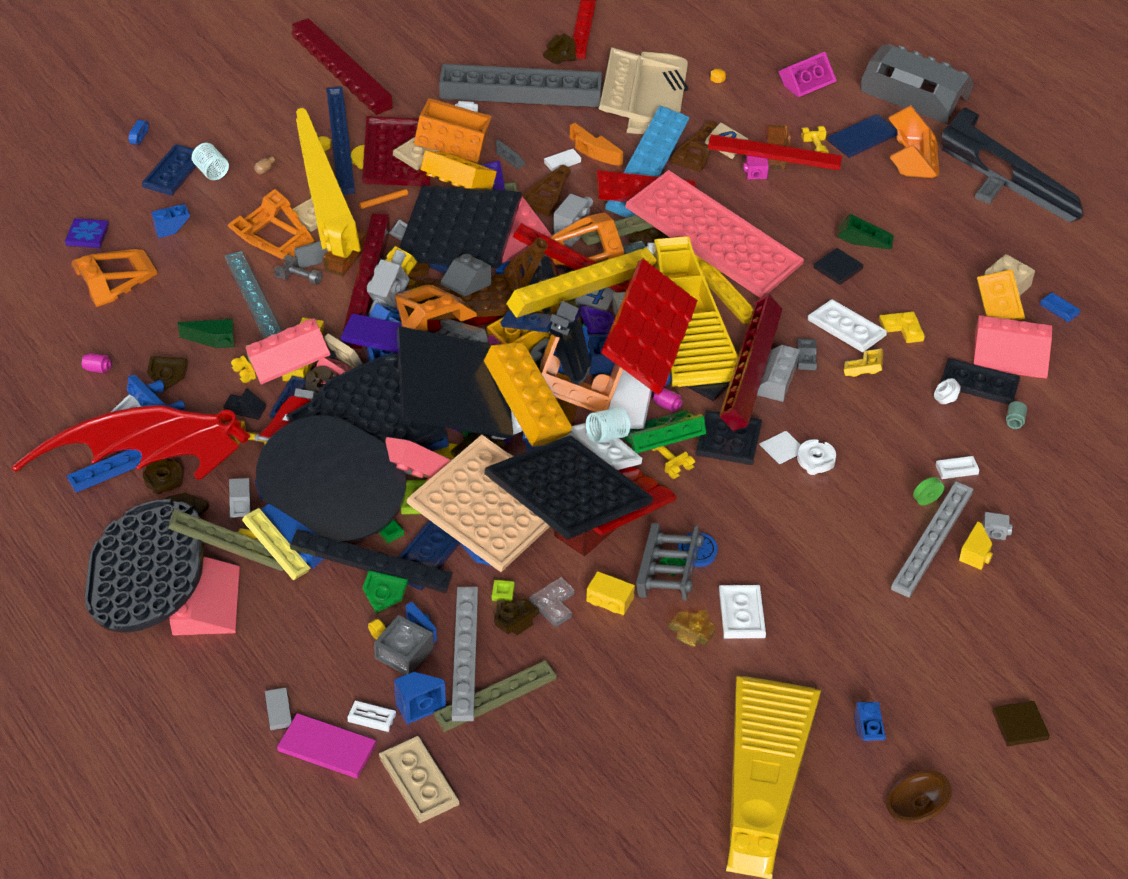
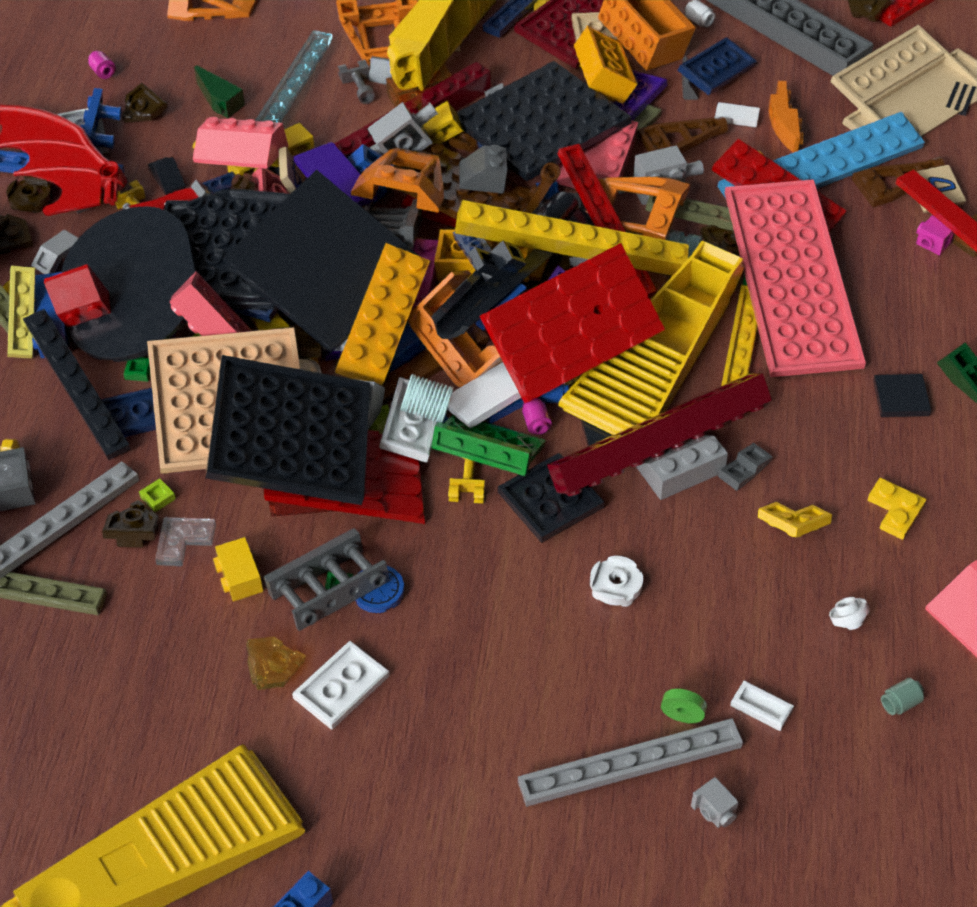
camera: 45 degrees right, 5 degrees up
orange bar [359,189,408,209] -> none
green plate [362,570,409,614] -> none
blue plate [405,602,437,642] -> none
white sticker [759,431,801,464] -> none
white tile [808,299,887,352] -> none
black tile [940,358,1020,405] -> none
yellow slope [959,522,993,570] -> none
none -> slope [44,264,111,328]
none -> dark blue tile [677,37,757,95]

